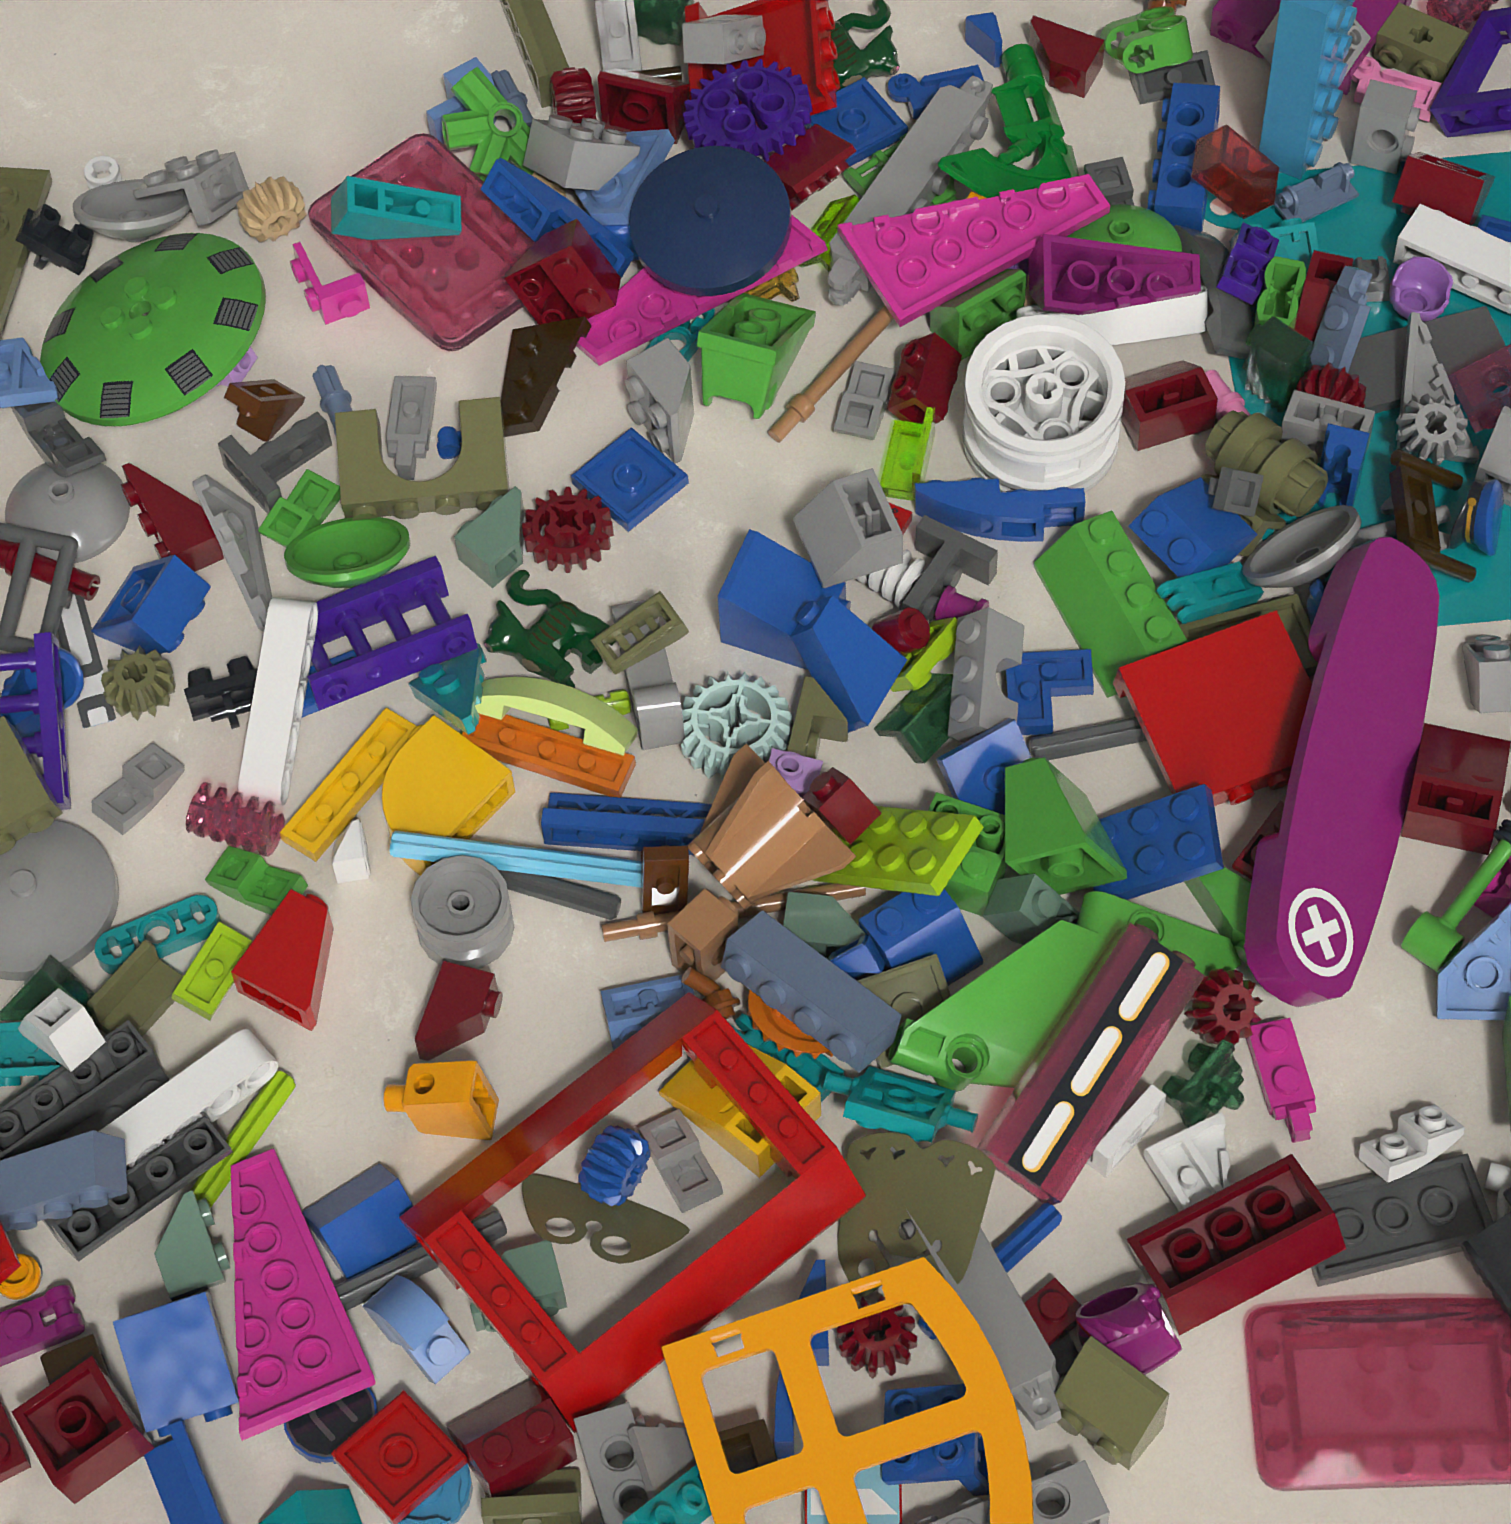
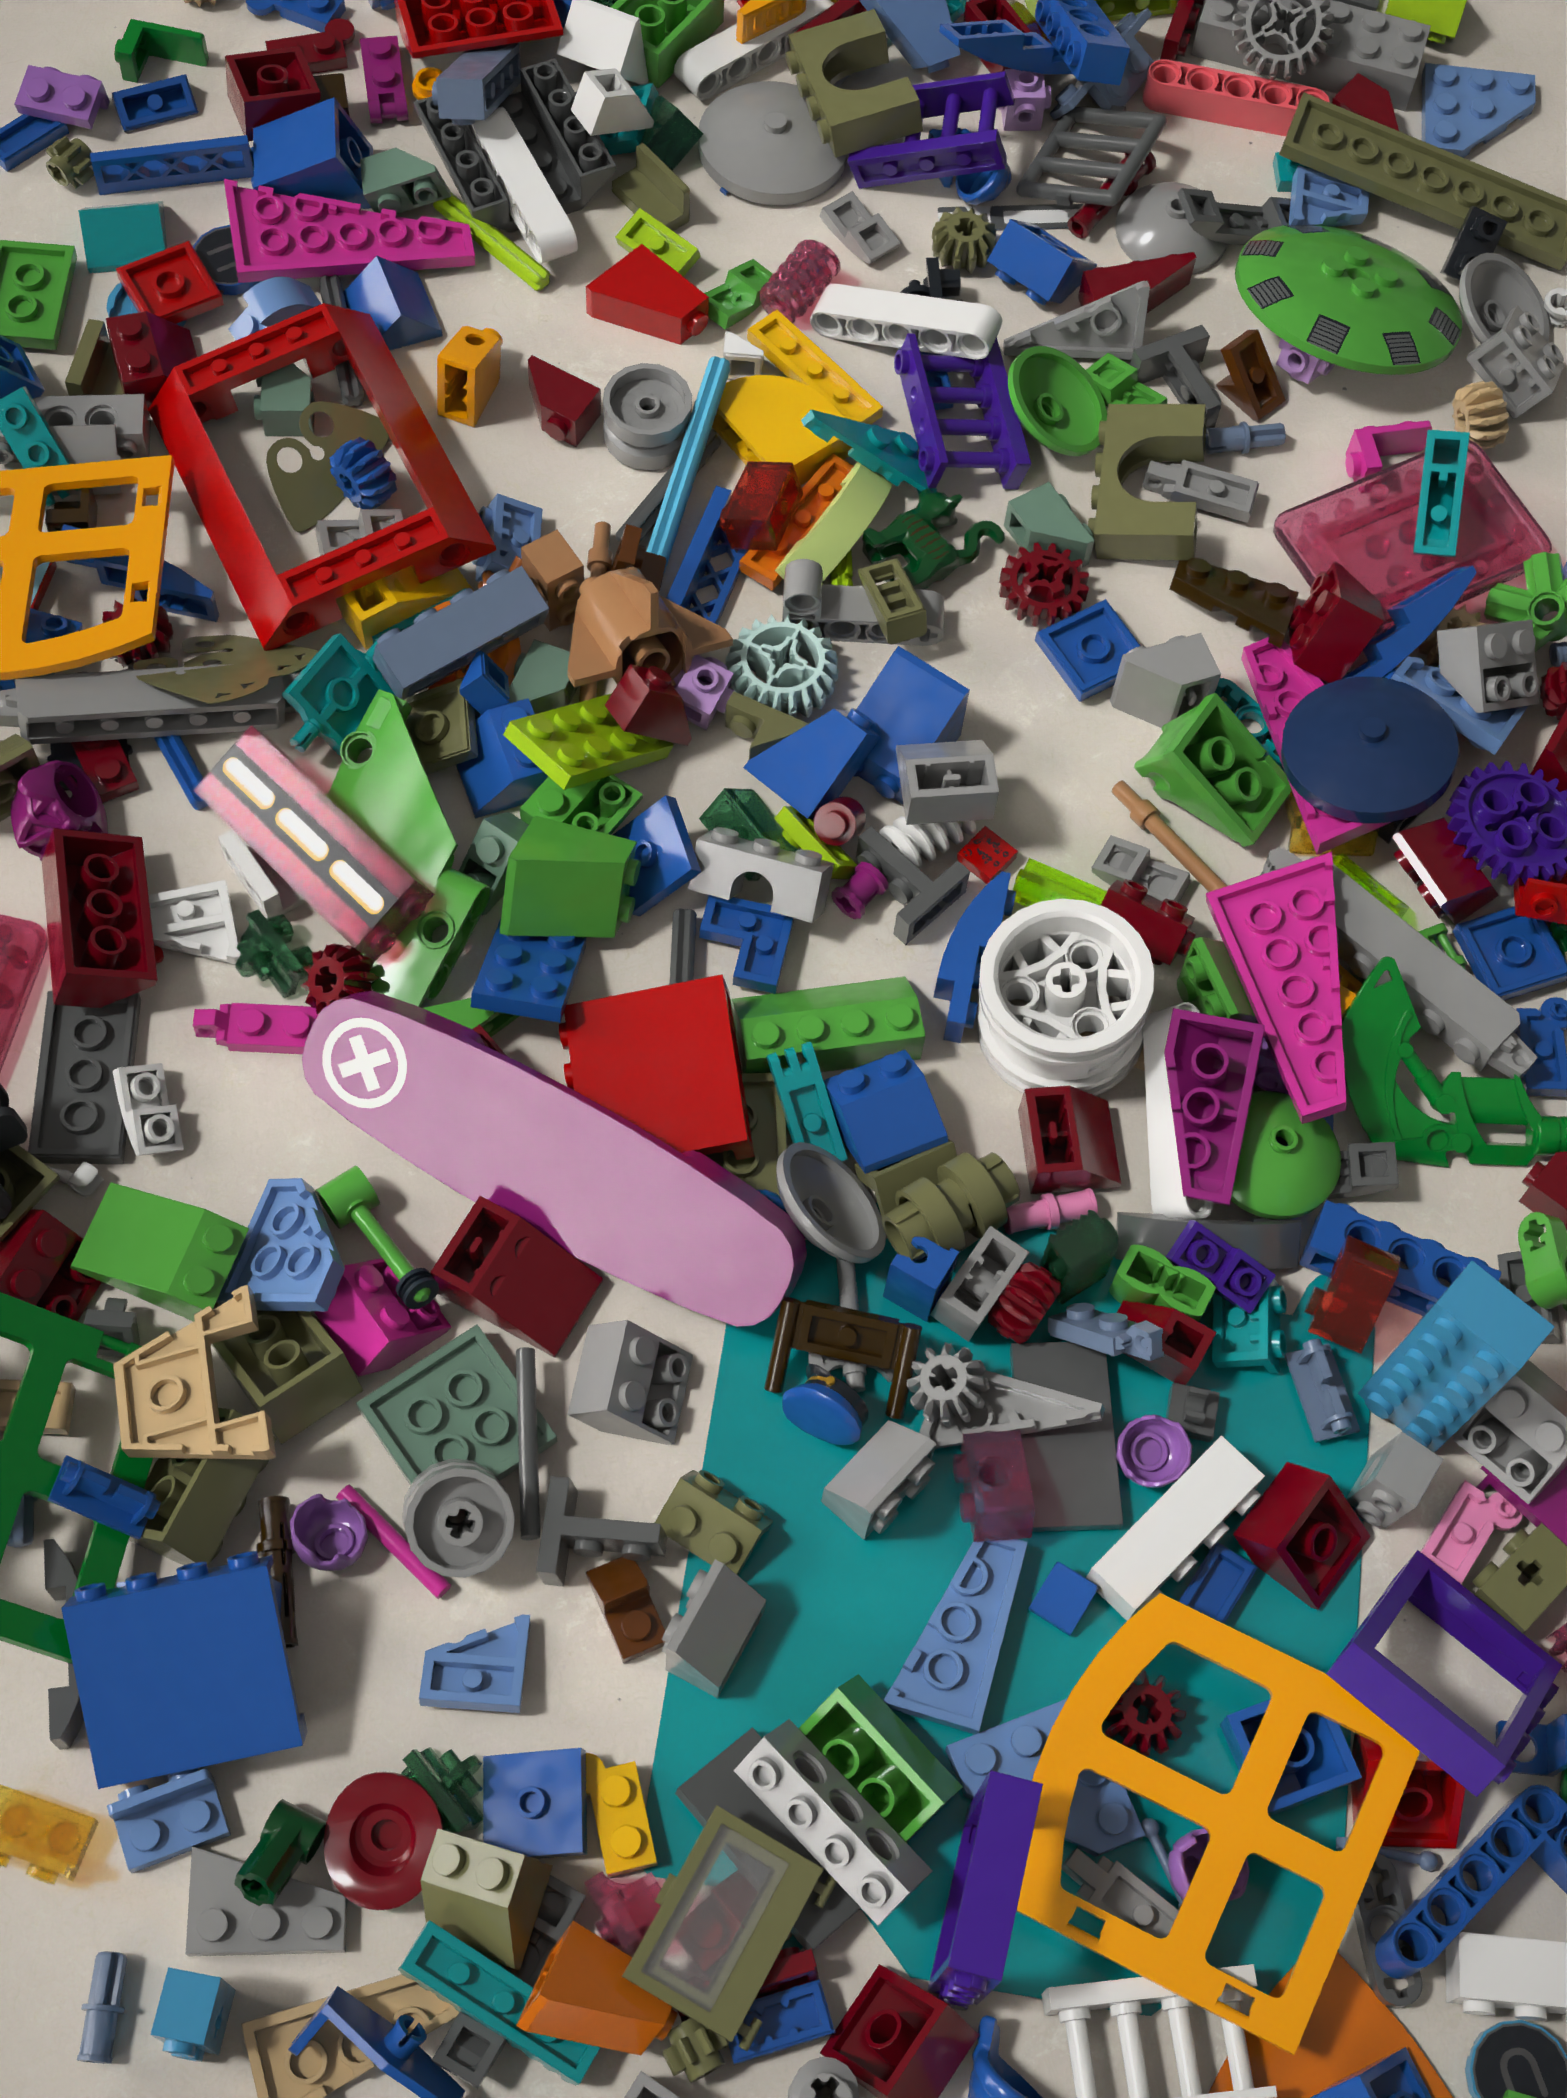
camera: 95 degrees right, 5 degrees up
teal beam [94,895,221,975] -> none
dark grey tile [1207,467,1264,517] -> none
none -> clear red brick [720,461,803,551]

